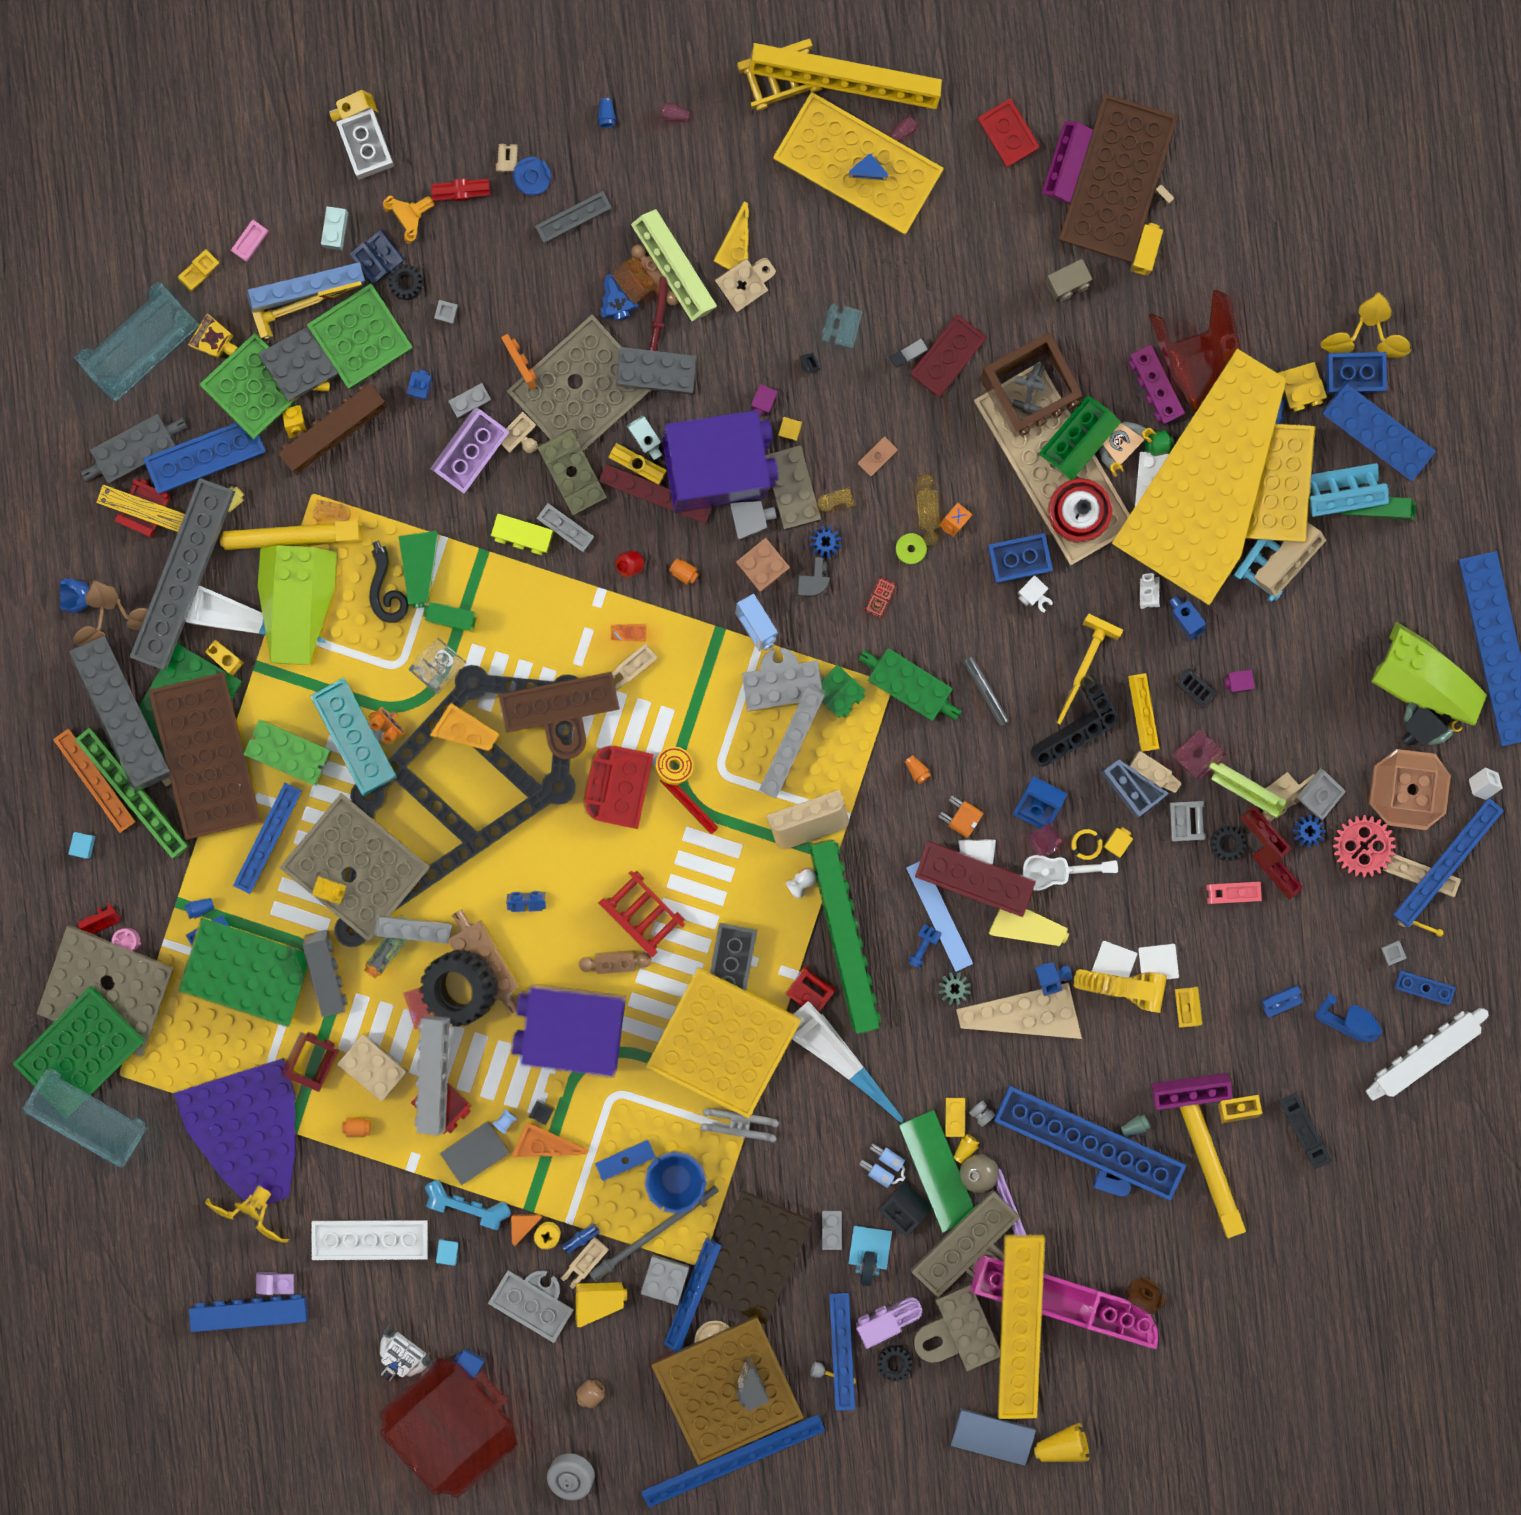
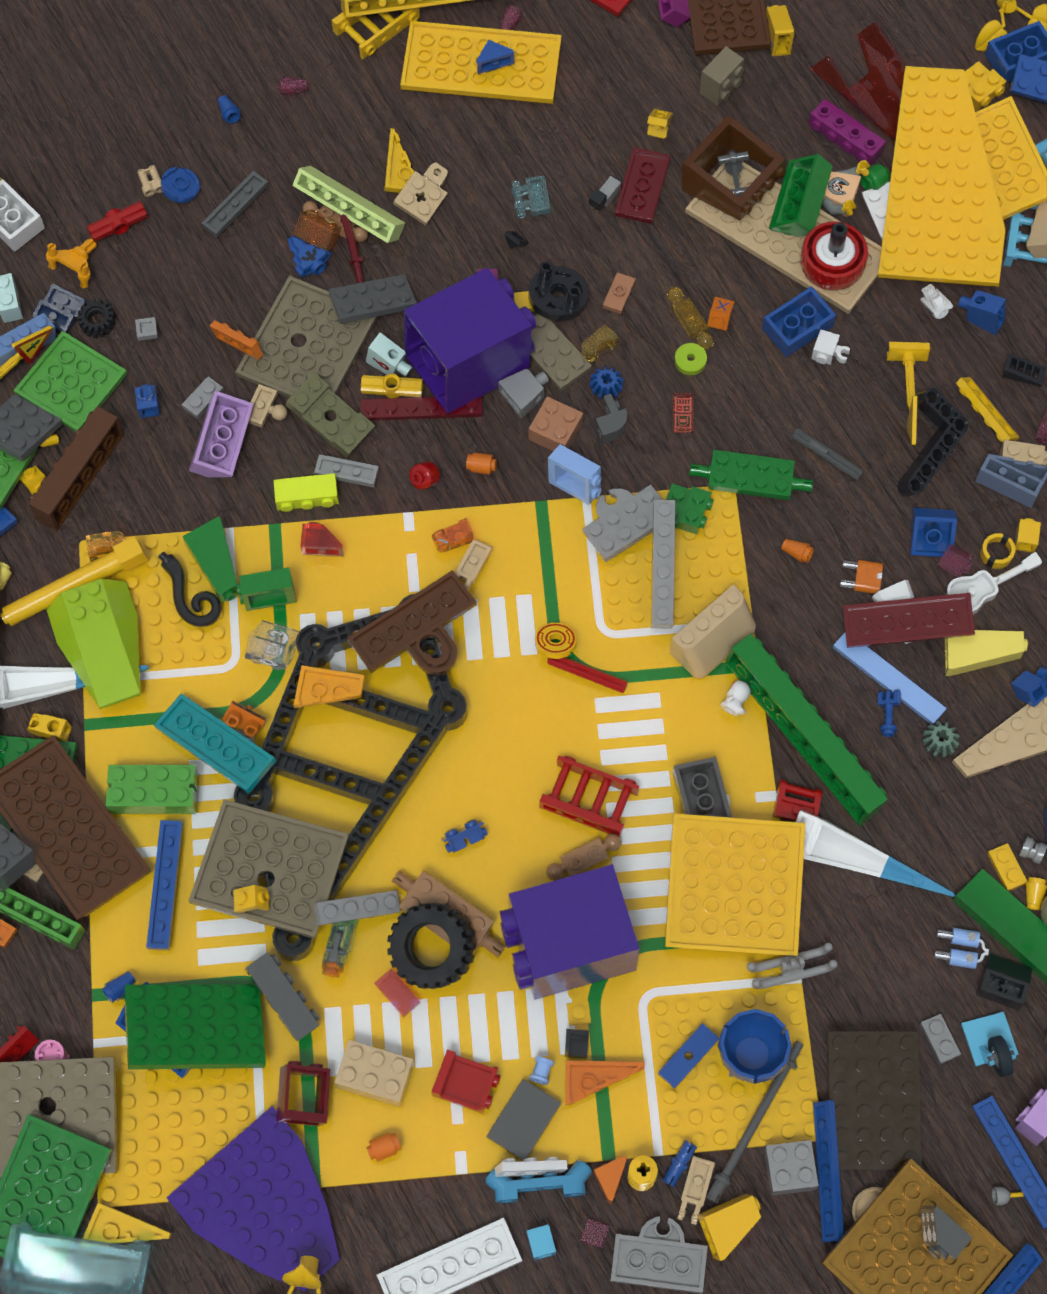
camera: 25 degrees left, 20 degrees down
light grey brick [415,1015,450,1135] -> none
red plate [583,746,654,829] -> none
none -> yellow wing [80,1202,172,1246]
none -> clear red slope [300,522,344,557]
none -> white plate [495,1157,568,1177]
none -> black piece [528,261,588,321]
none -> clear pink tile [580,1219,610,1249]
none -> yellow slope [647,109,673,139]

